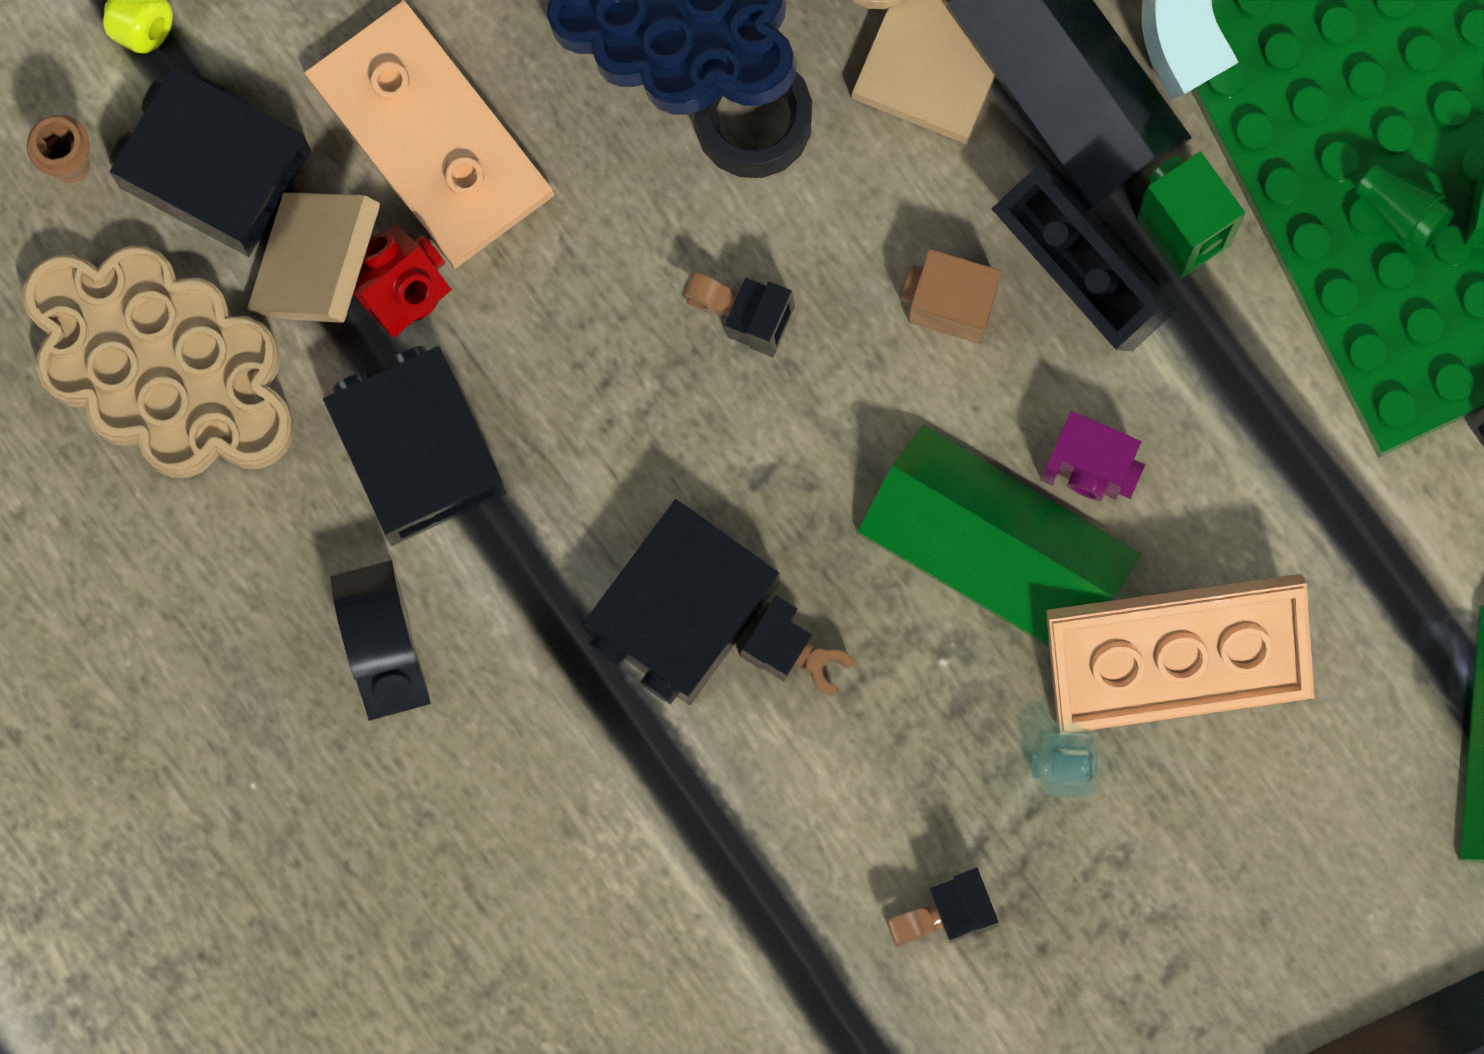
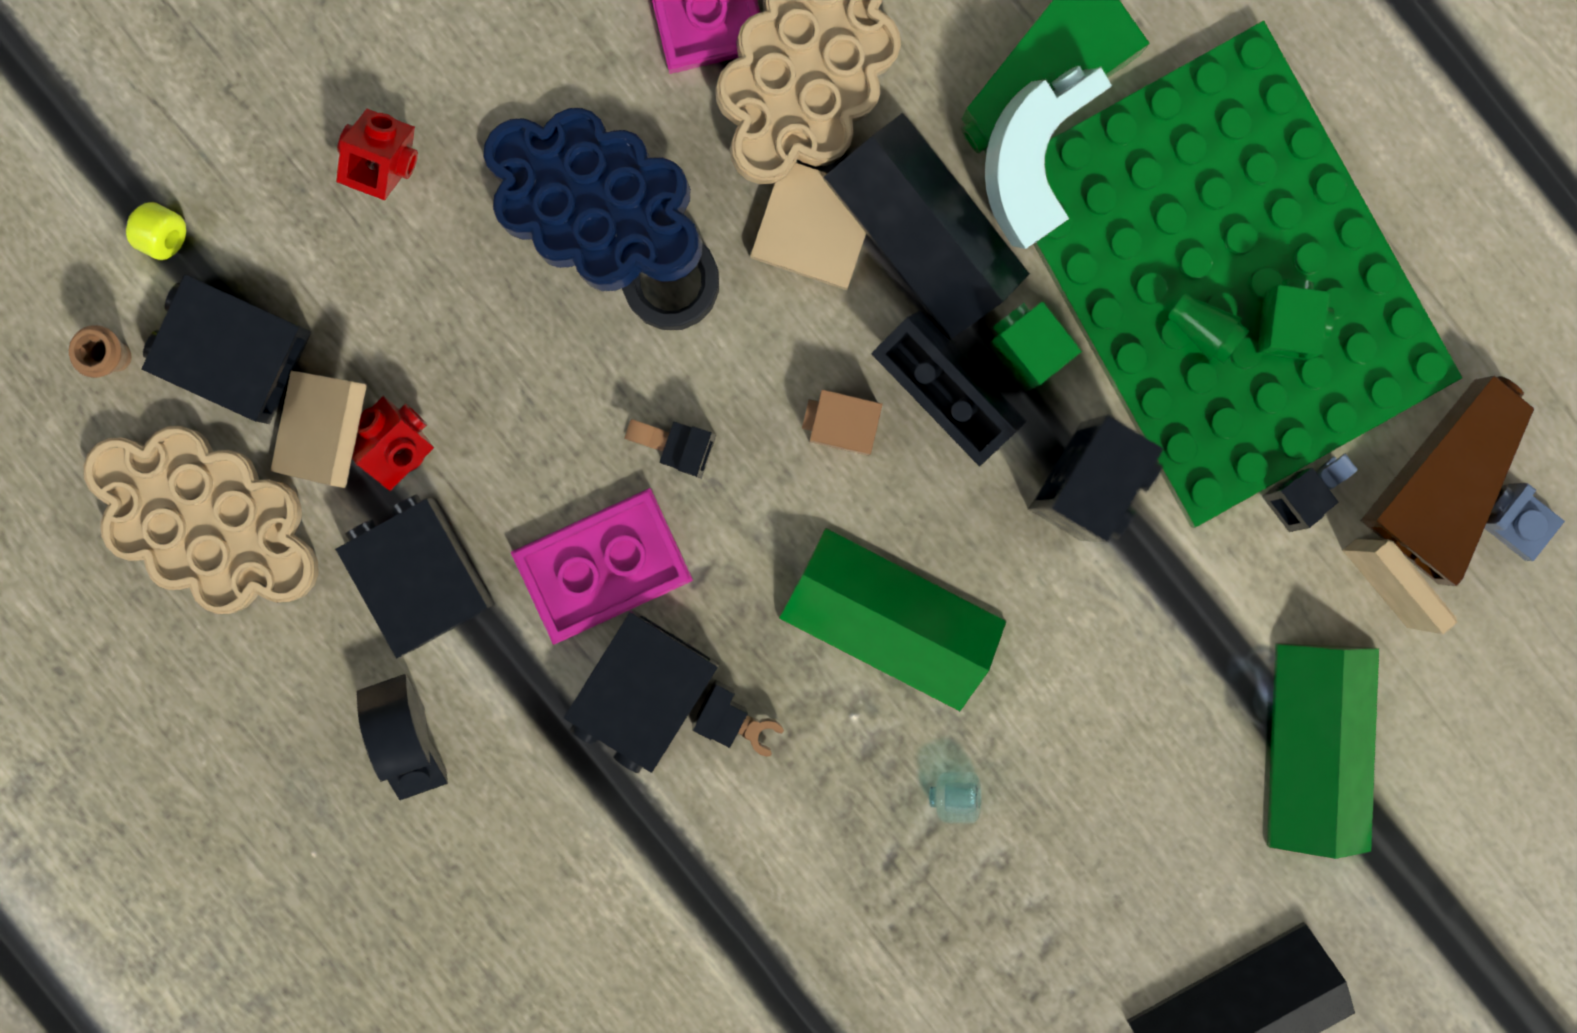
camera: 15 degrees left, 10 degrees up
light nougat plate [304,0,554,270] -> none
black piece [886,867,999,947] -> none
magenta brick [1041,411,1146,501] -> none
light nougat plate [1046,574,1314,734] -> none
none -> dark pink tile [510,488,693,645]
none -> black brick [1028,414,1164,543]

